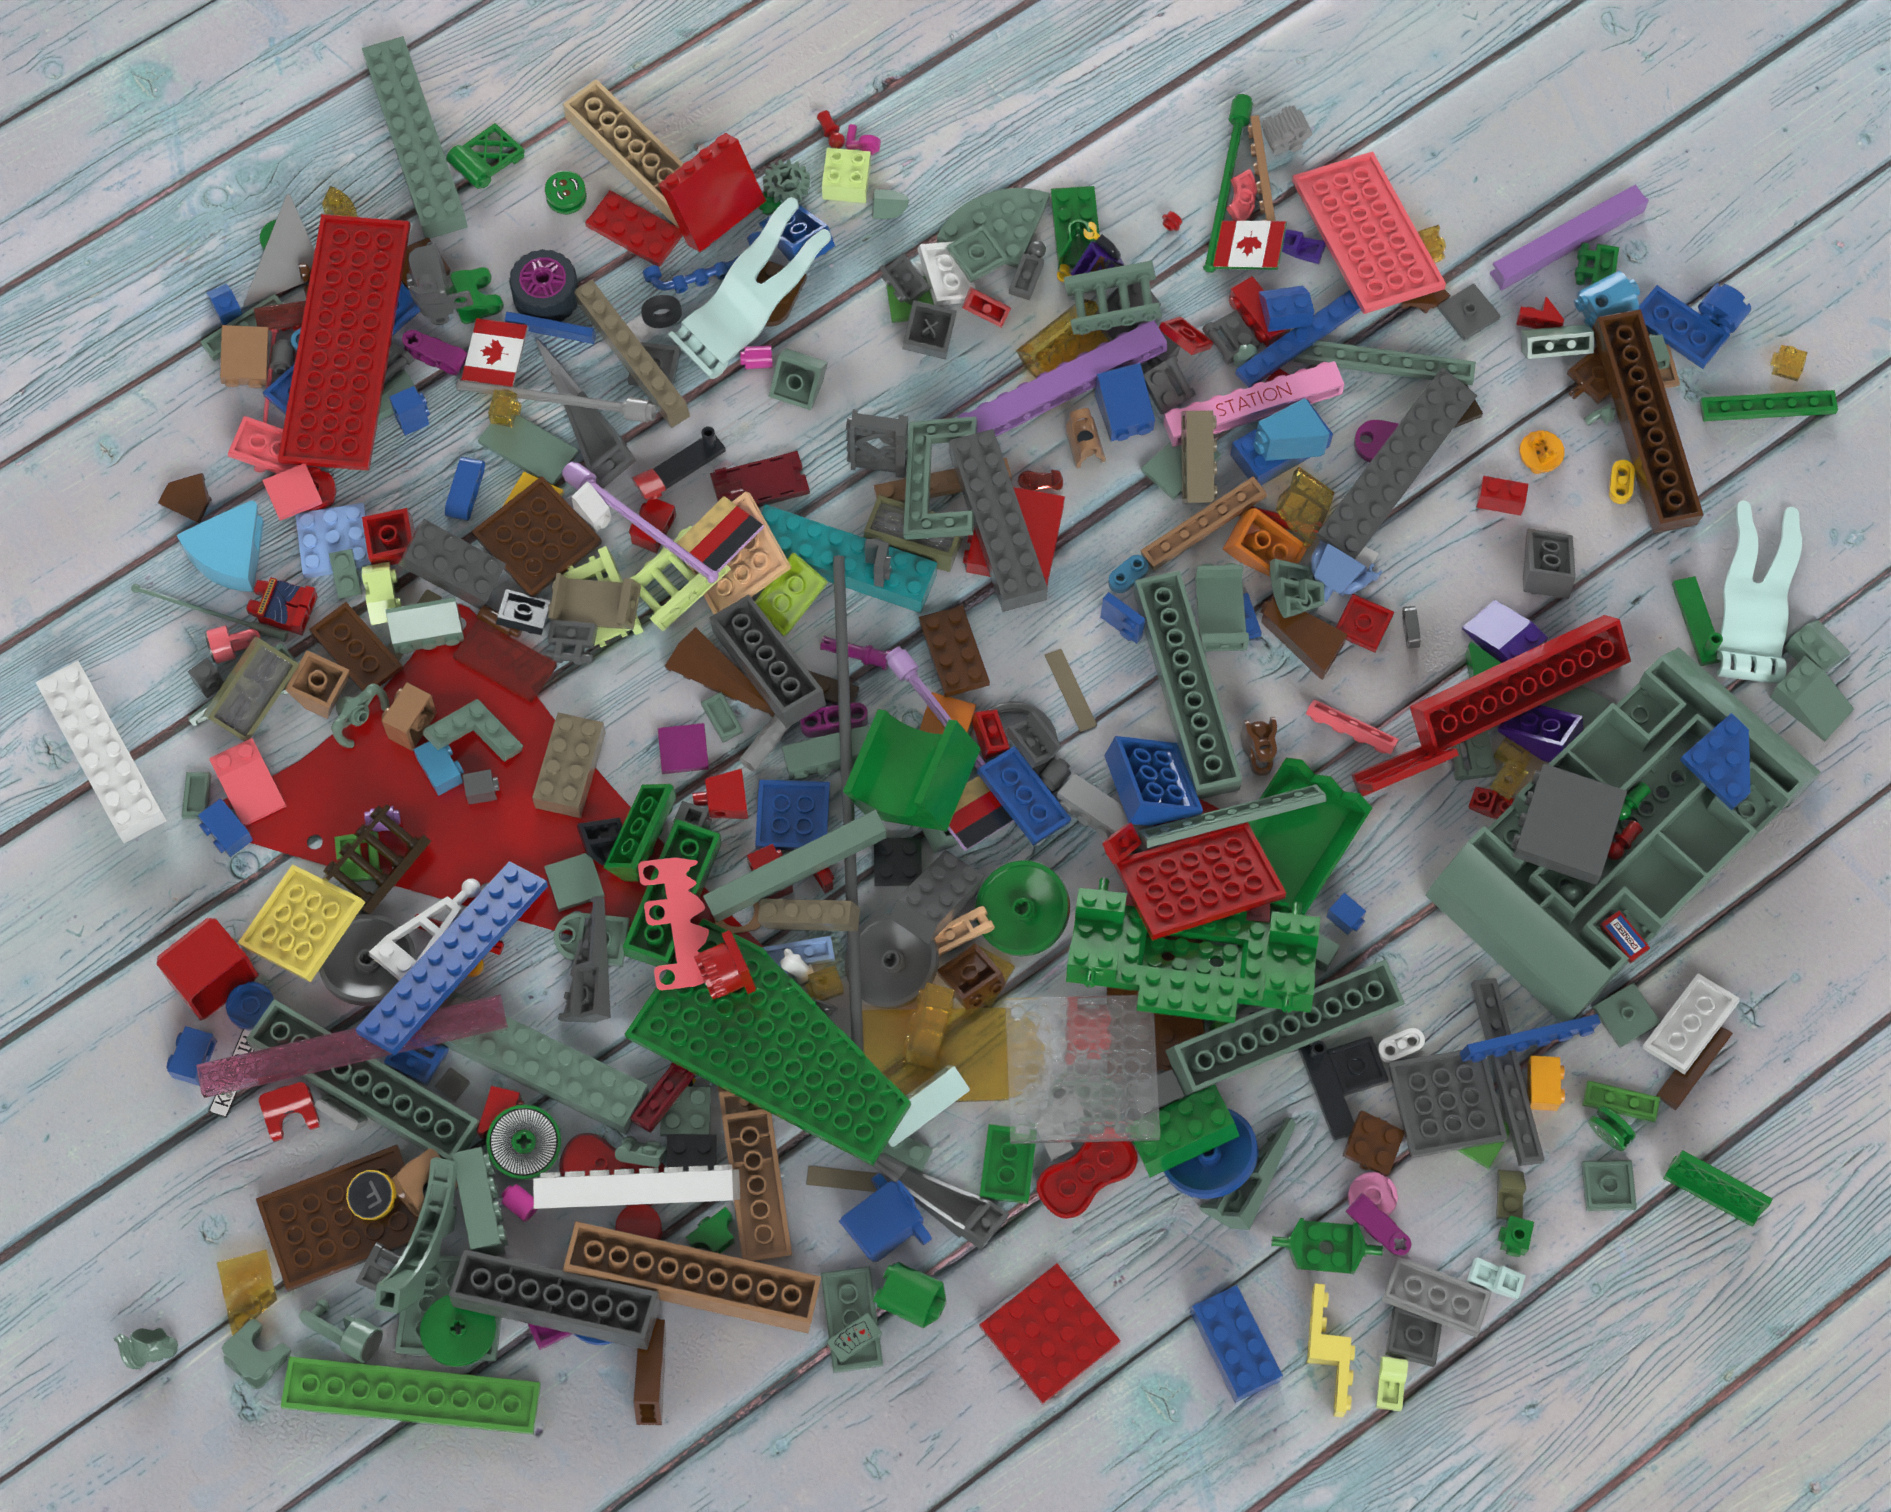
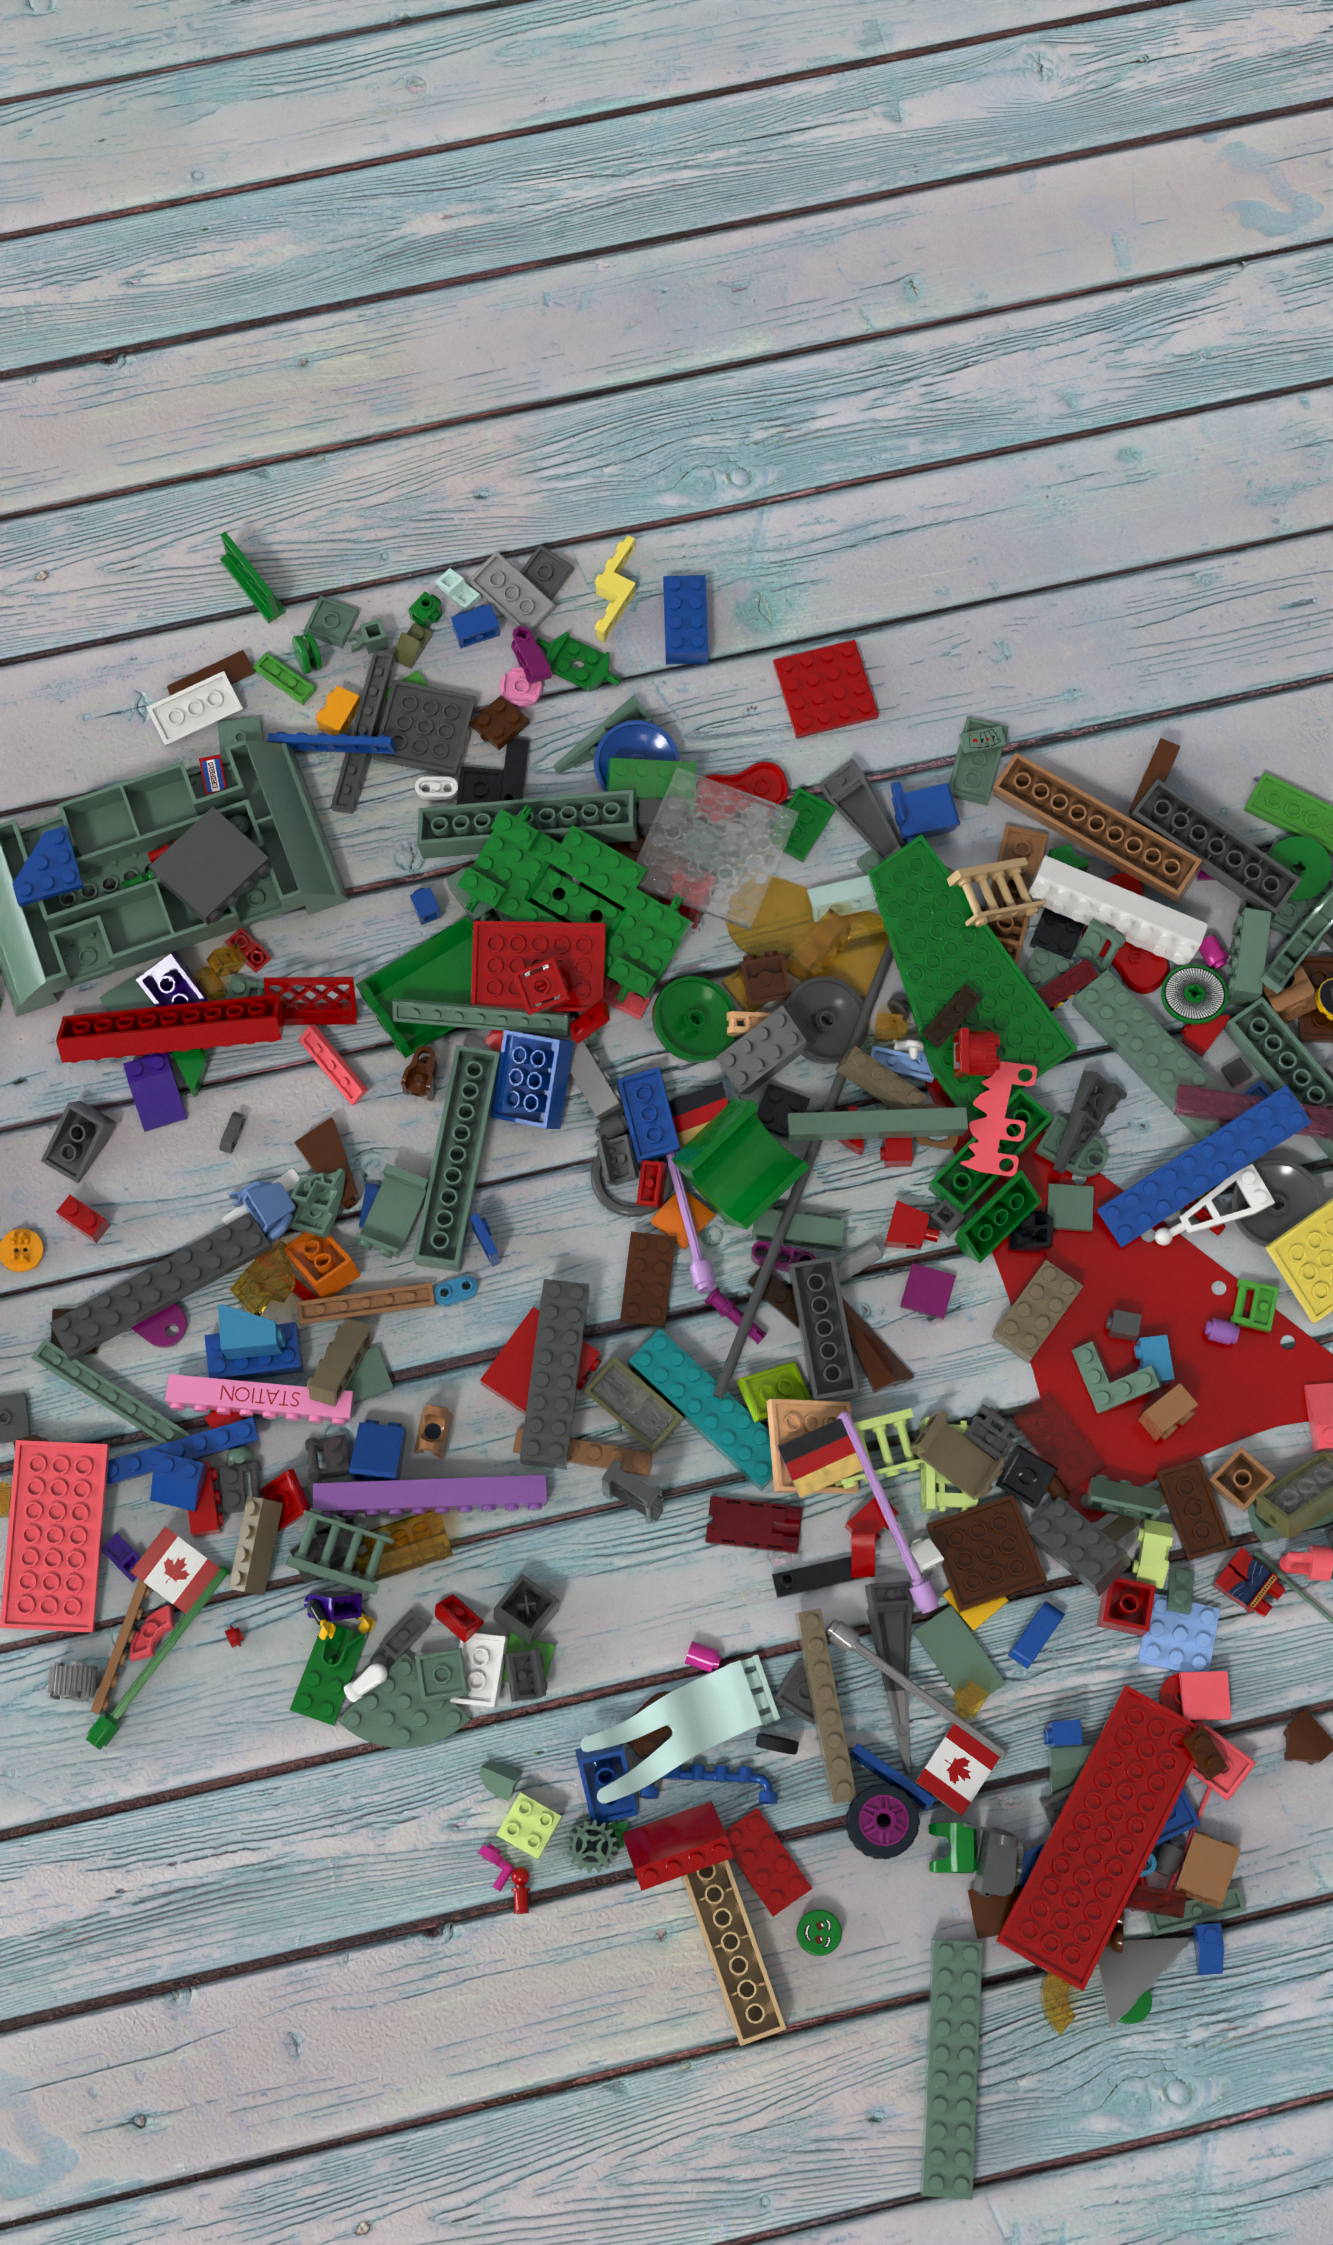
camera: 155 degrees left, 5 degrees up
medium azure piece [177,501,264,592] -> none
dark brown fence [322,804,431,915] -> none
sand green piece [331,683,390,748] -> none
magenta piece [402,330,467,375] -> none
green piece [446,123,525,189] -> none
sand green tile [701,692,743,743] -> none
blue plate [755,780,830,851] -> none
sand green slope [769,348,828,410] -> none
dark grey bracket [865,538,892,587] -> none
green cylinder [873,1261,947,1328] -> none
sand green plate [903,417,978,540] -> none
clear red piece [1018,470,1063,490] -> none
dark tan sticker [1045,649,1097,732] -> none
red plate [1336,594,1395,653] -> none
yellowish green plate [1376,1356,1408,1412] -> none
none -> dark tan brick [228,1496,283,1596]
none -> white piece [344,1663,387,1702]
none -> sand green brick [347,619,389,654]
none -> blue brick [451,604,500,649]
none -> red piece [513,957,571,1016]
none -> dark brown plate [921,984,982,1049]
none -> tan fence [947,857,1045,927]
none -> reddish brown plate [1181,1726,1228,1780]

